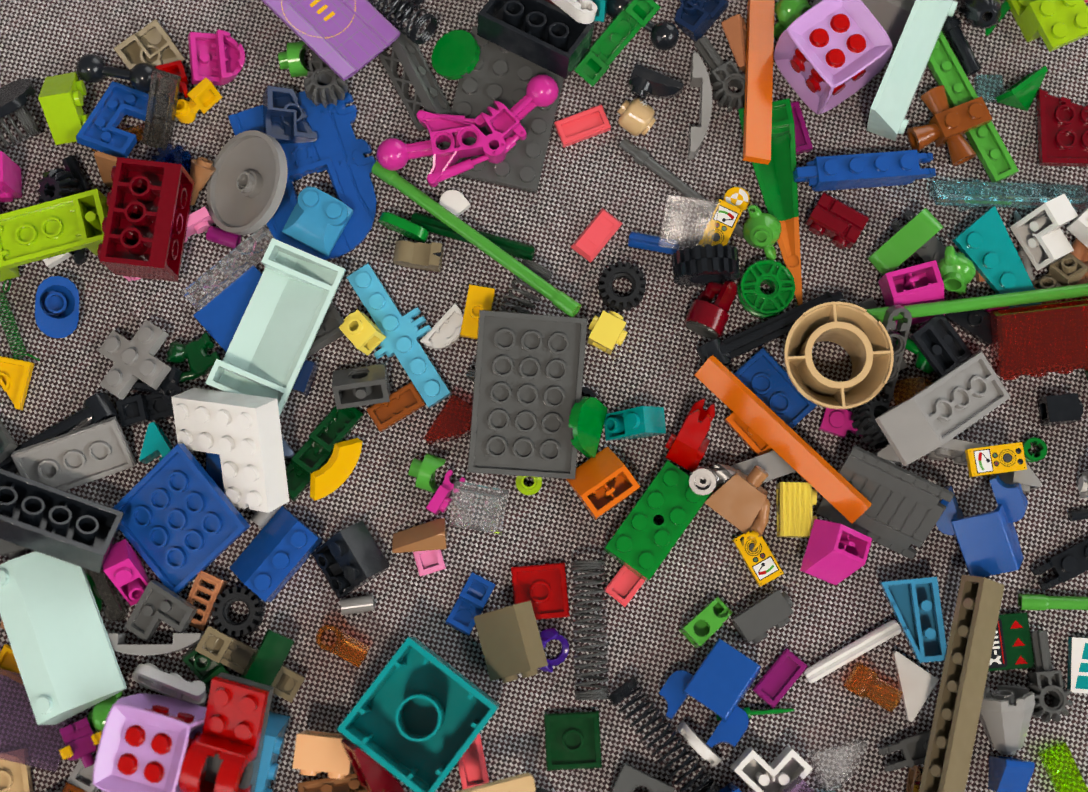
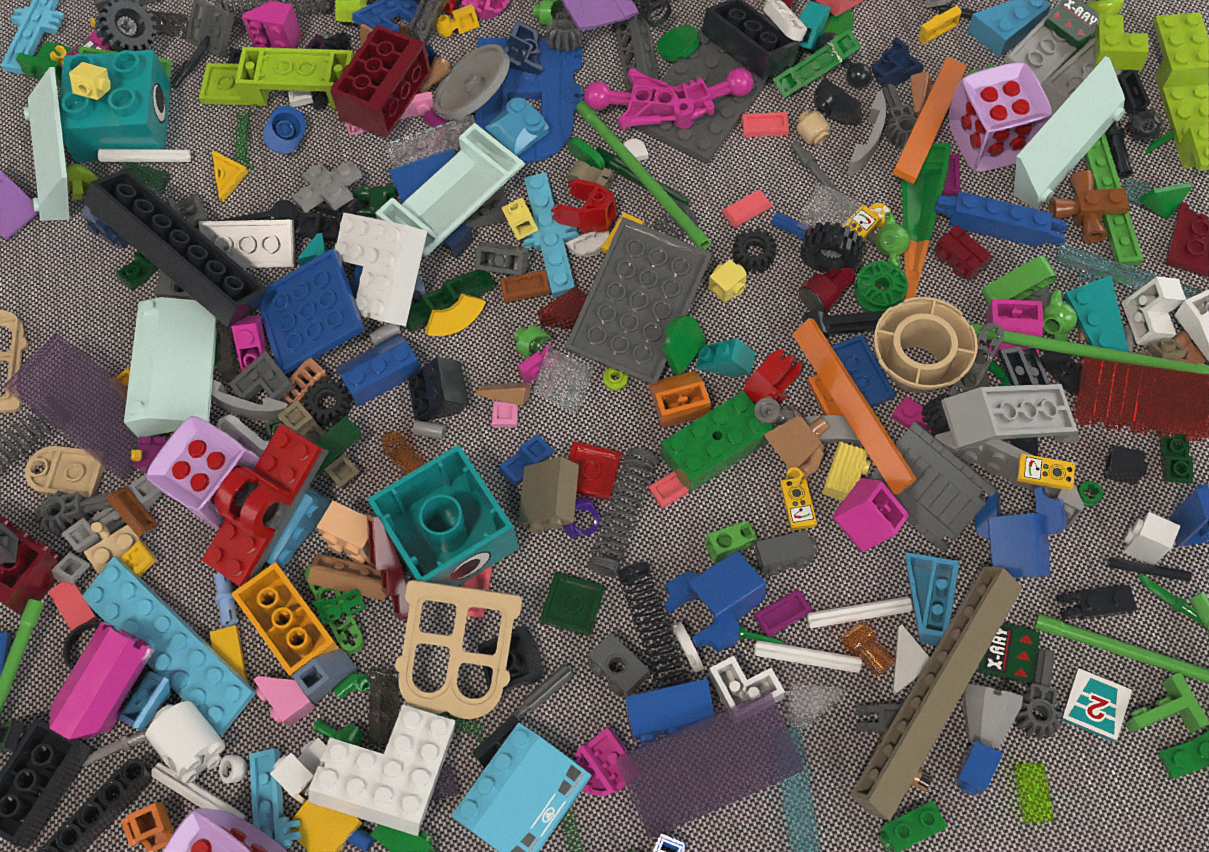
camera: 25 degrees right, 15 degrees down
none -> red piece [551,179,617,234]
none -> white axle [754,640,862,673]

